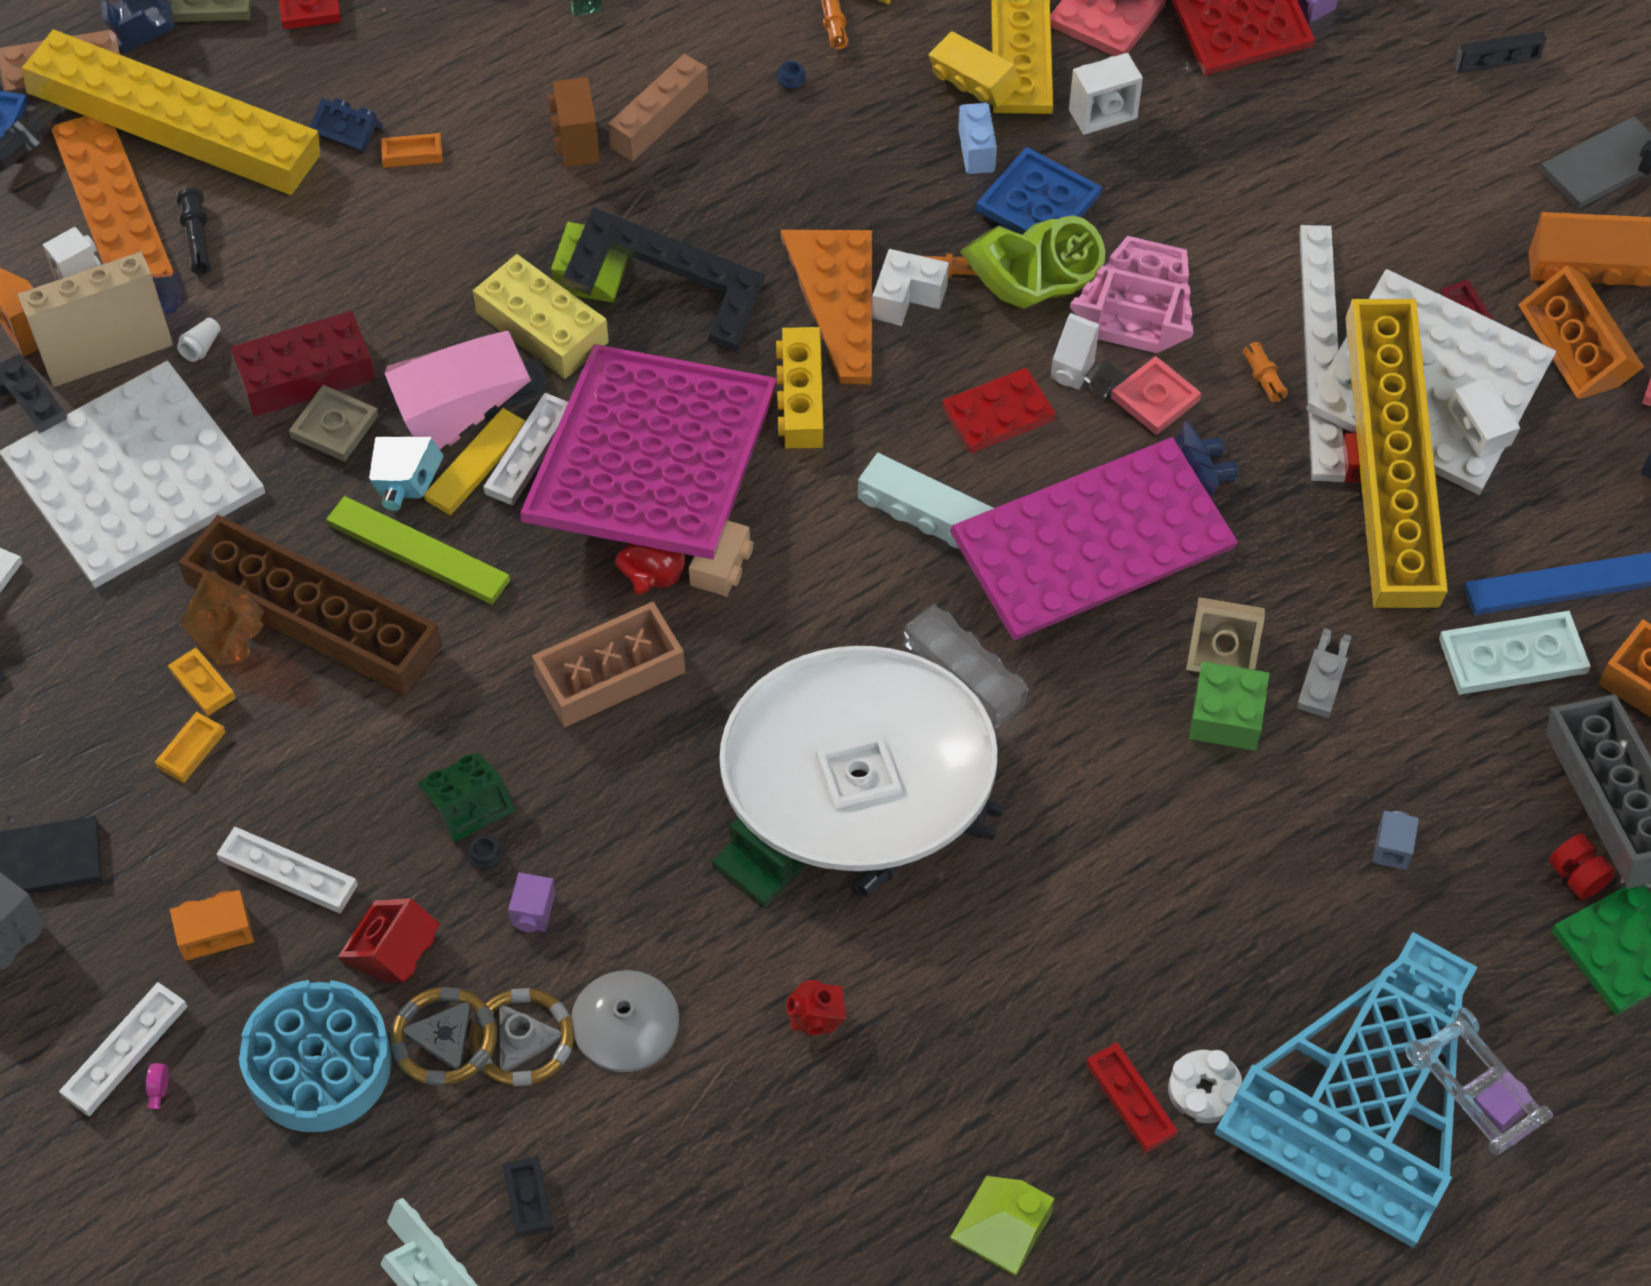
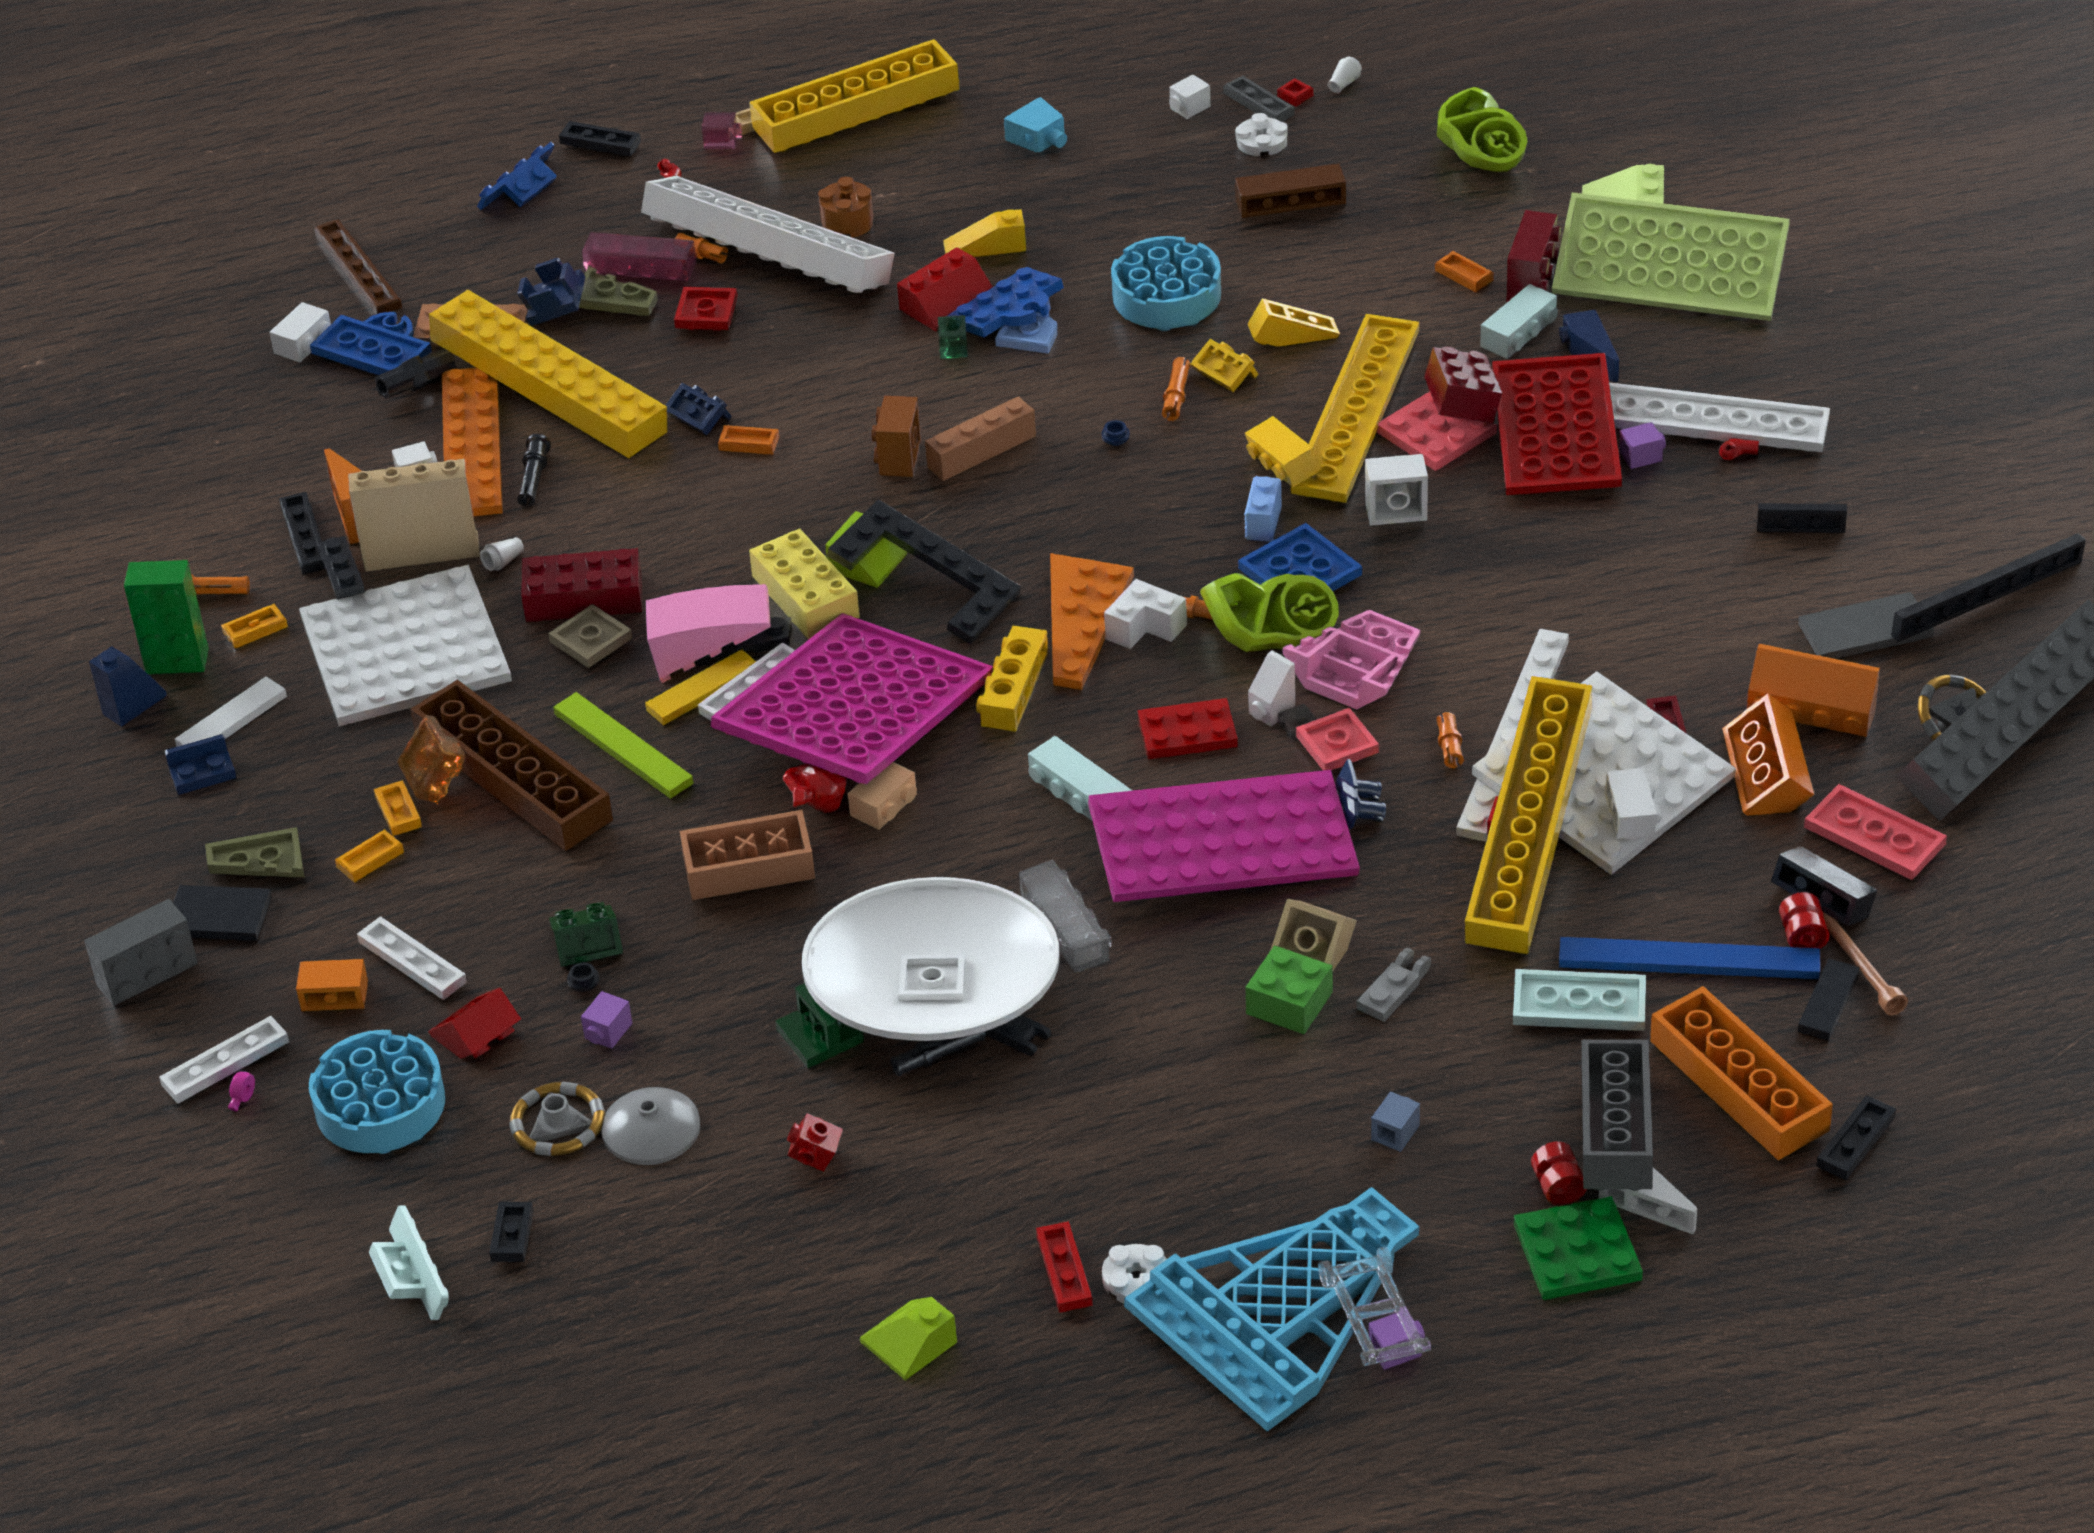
camera: 20 degrees right, 15 degrees down
clear blue brick [151,272,184,313] -> none
medium azure torso [370,437,444,511] -> none
piece [391,987,497,1086] -> none
none -> olive wing [205,827,305,878]

